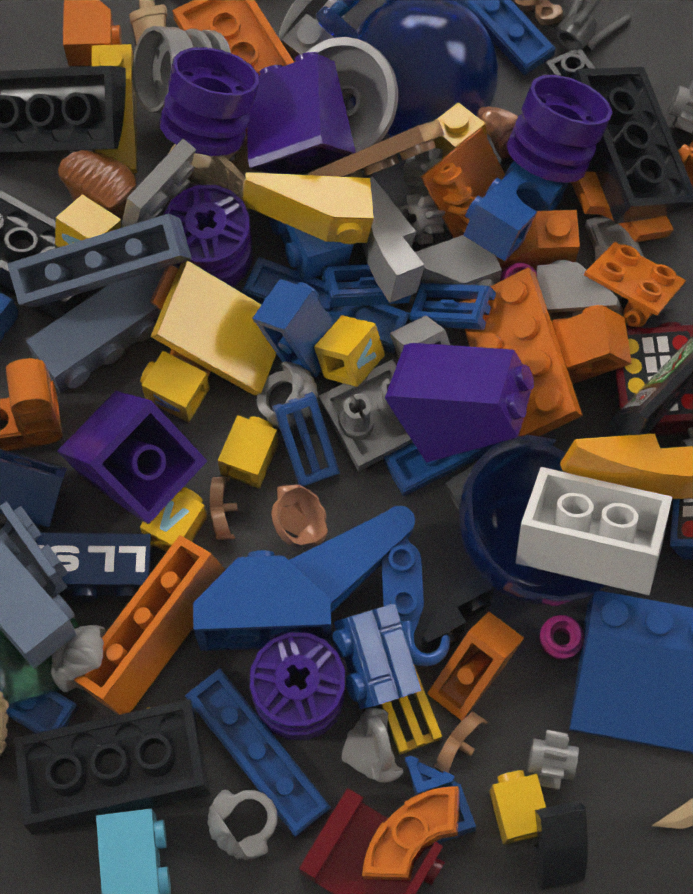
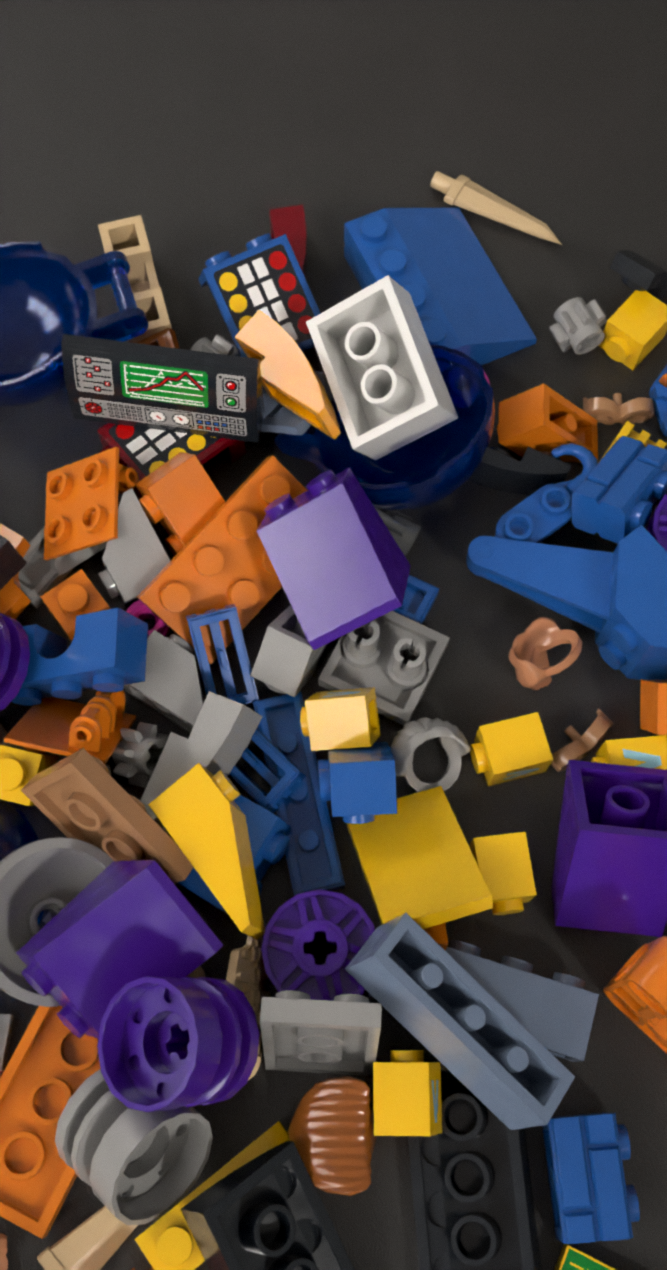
camera: 125 degrees left, 0 degrees up
blue tile [272,392,340,487] -> none

